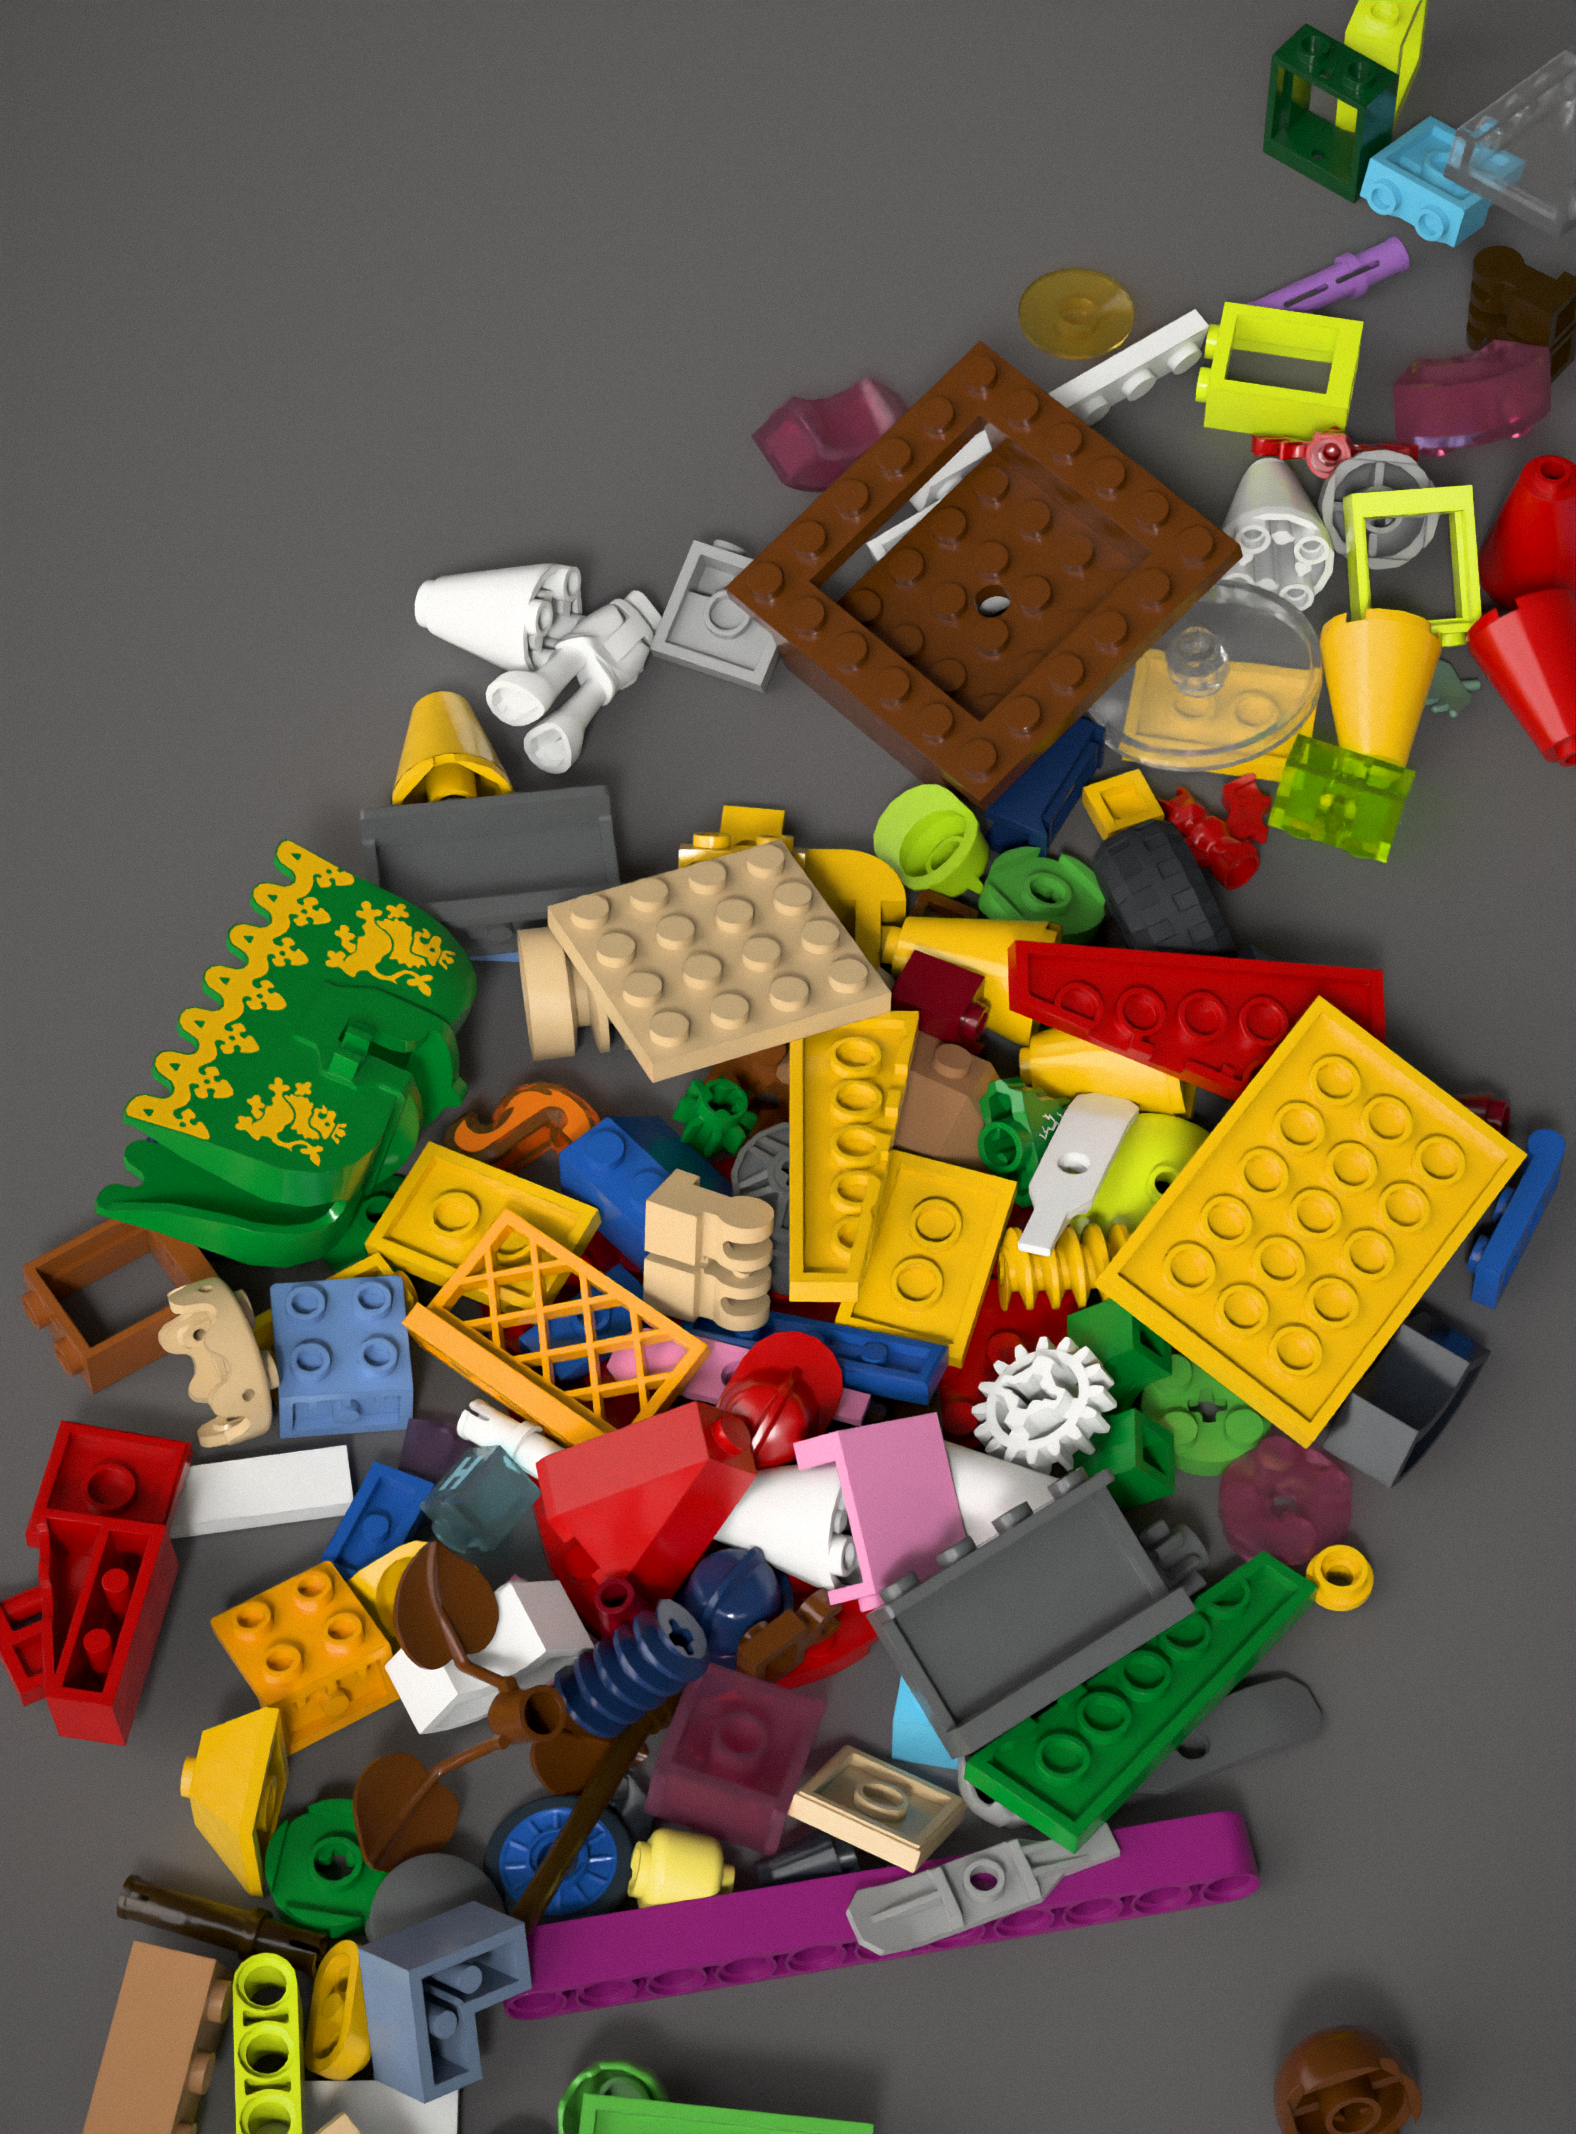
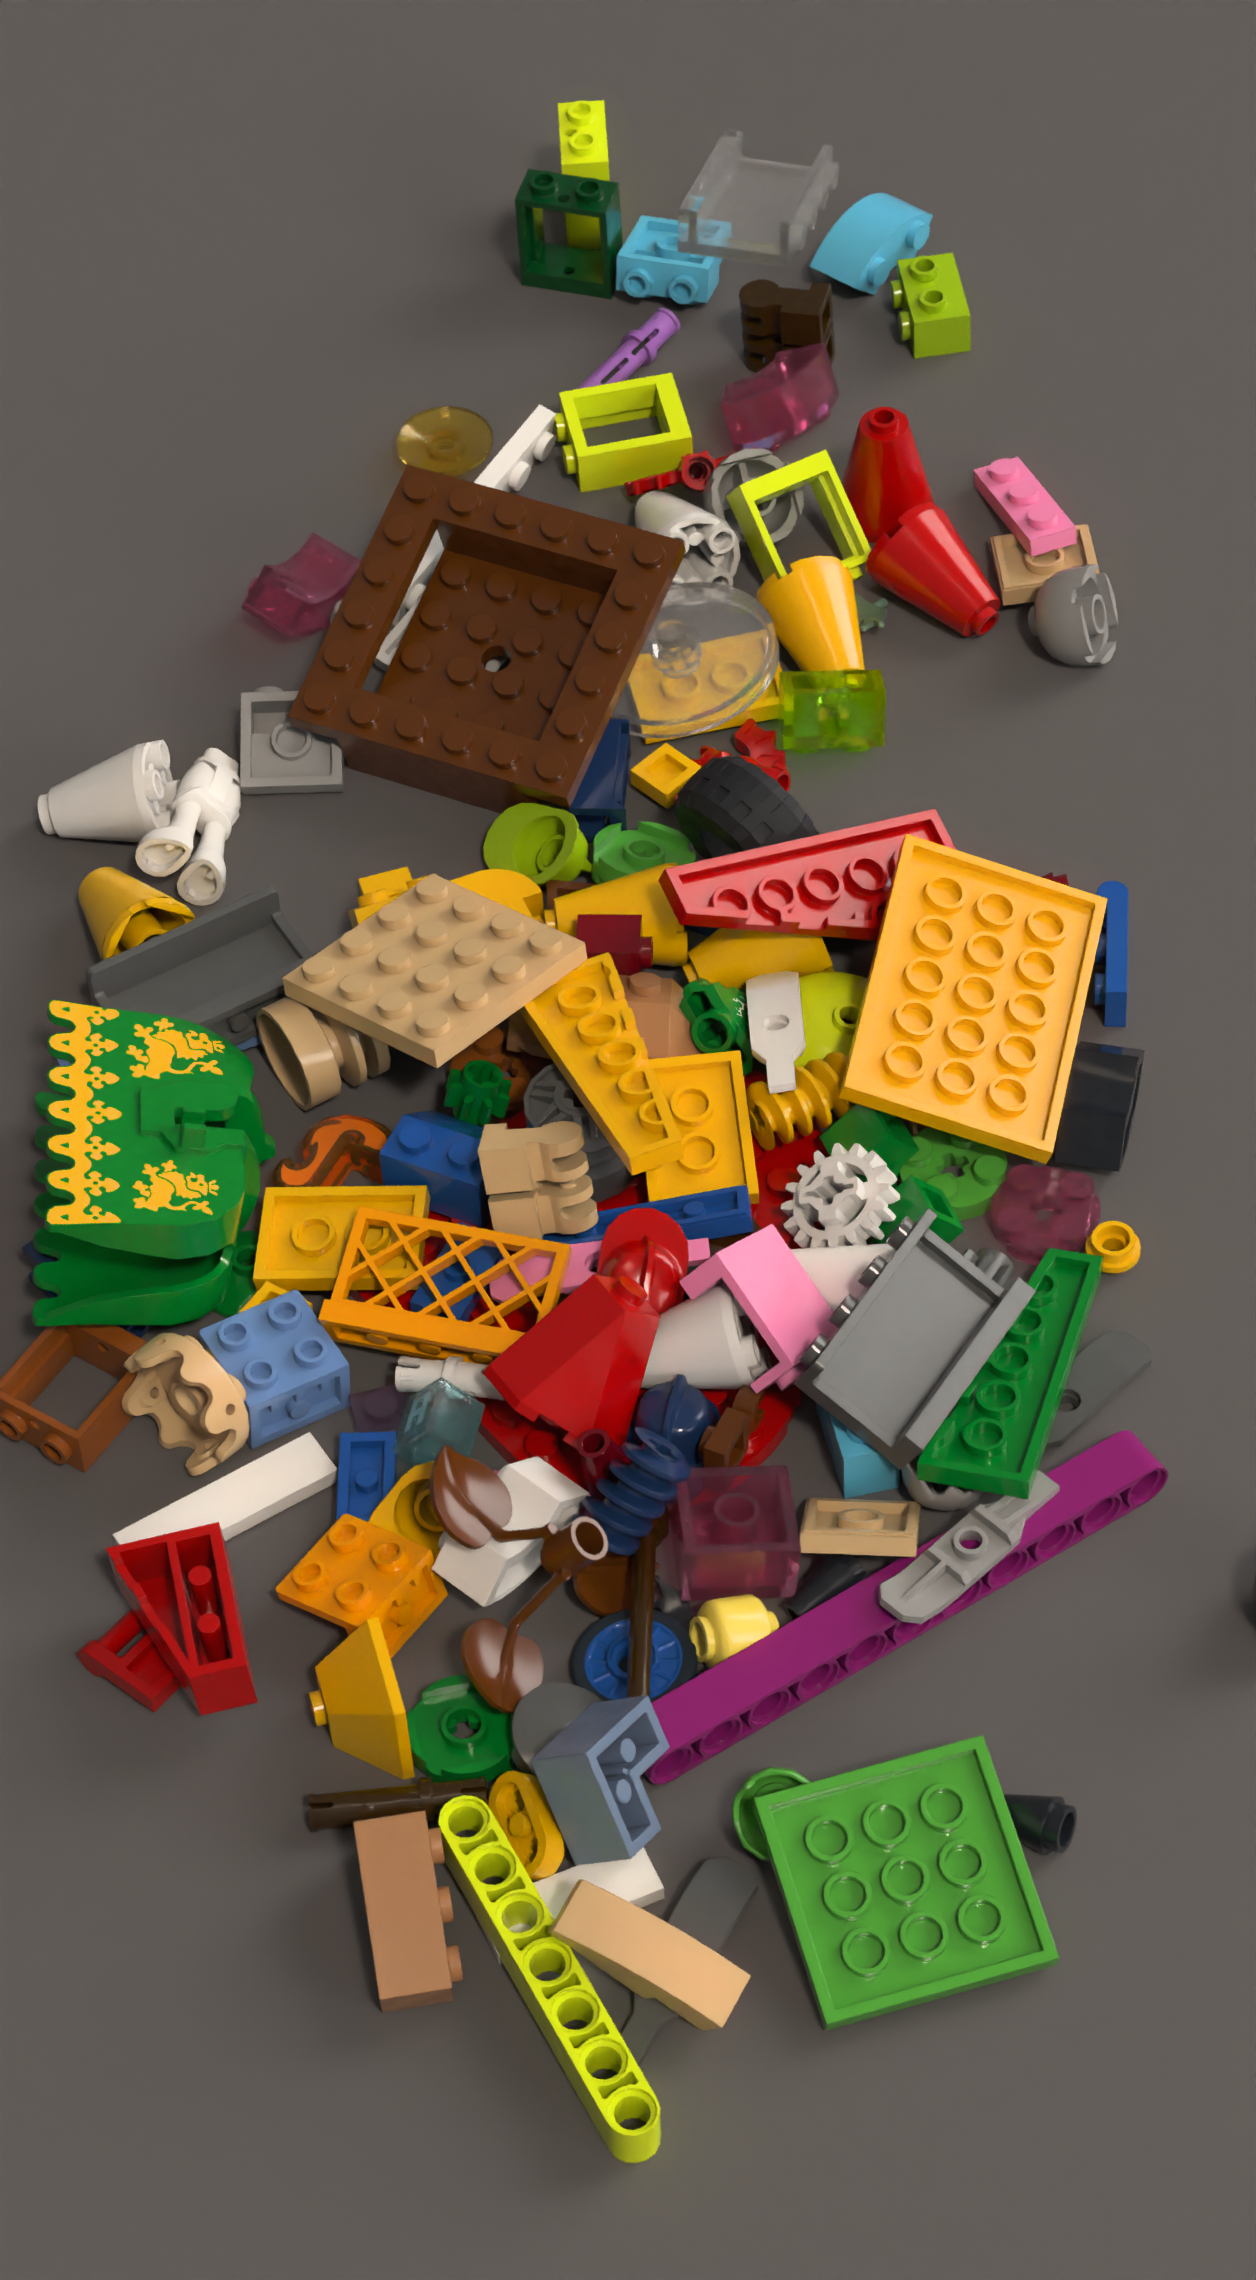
camera: 20 degrees left, 5 degrees down
red plate [25,1420,193,1548] -> none

